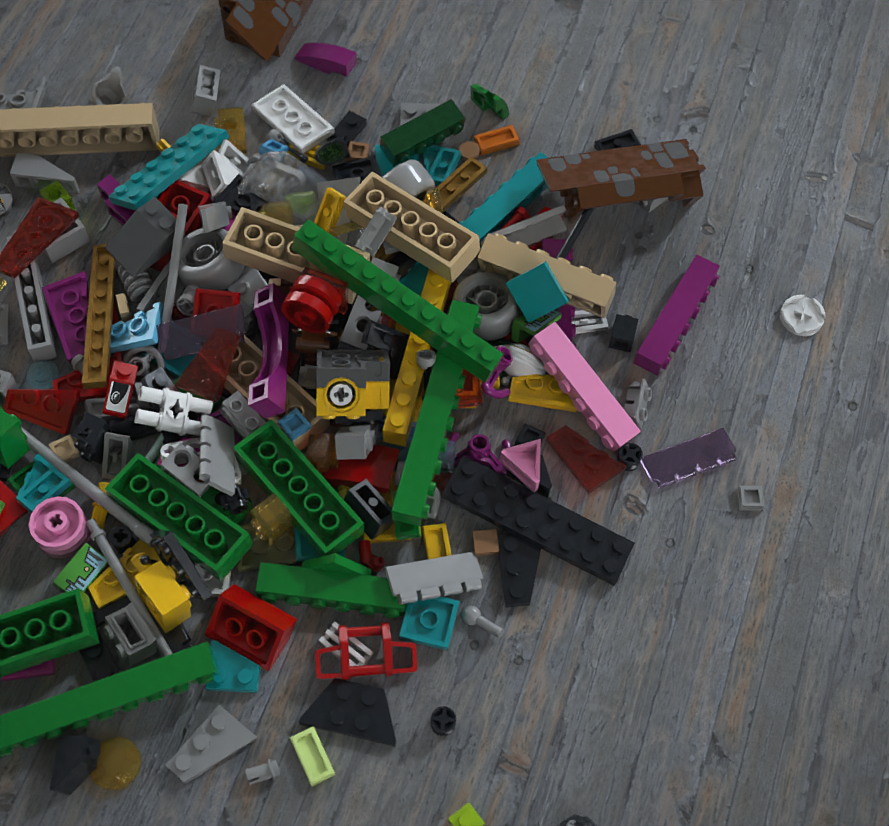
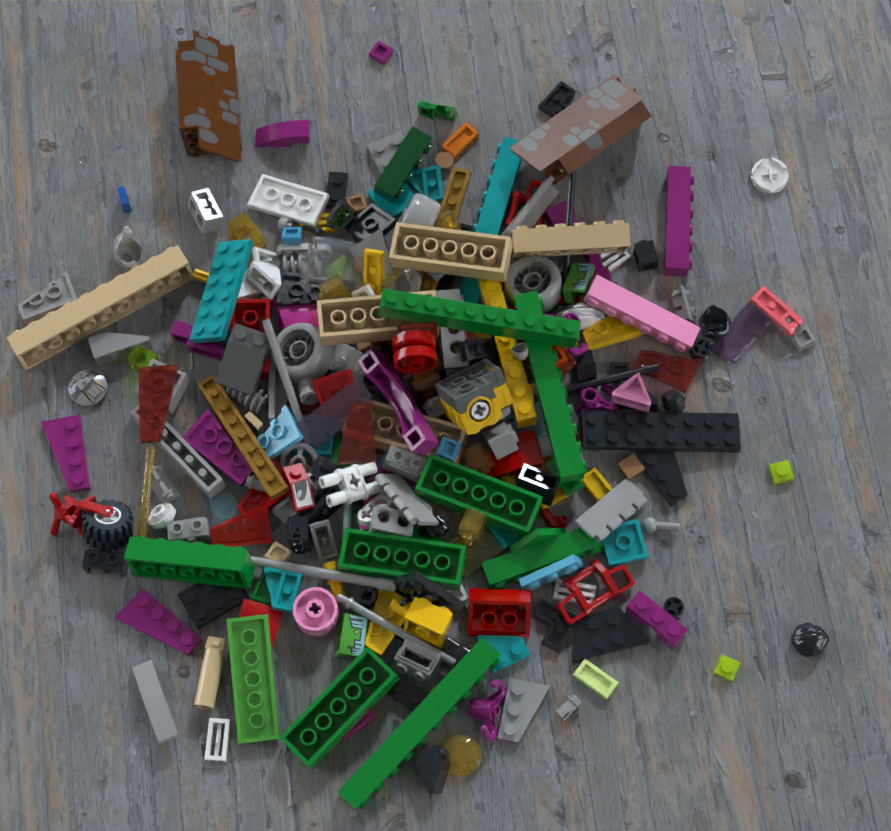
camera: 20 degrees left, 5 degrees up
light grey slope [198,202,233,233] -> none
light grey hinge [355,207,397,257] -> none
teal tile [506,261,569,323] -> none
none -> blue tile [117,186,132,213]
none -> magenta tile [368,41,394,65]
none -> magenta piece [468,679,507,742]
none -> medium azure wing [519,554,586,590]
none -> black tile [532,598,576,653]
none -> black bar [533,363,660,402]
none -> black slope [572,350,598,389]
none -> magenta arch [625,591,688,650]
none -> black rock [661,389,686,413]
none -> black hair [698,305,731,340]
none -> coral plate [750,286,804,336]
none -> lime plate [768,460,794,485]

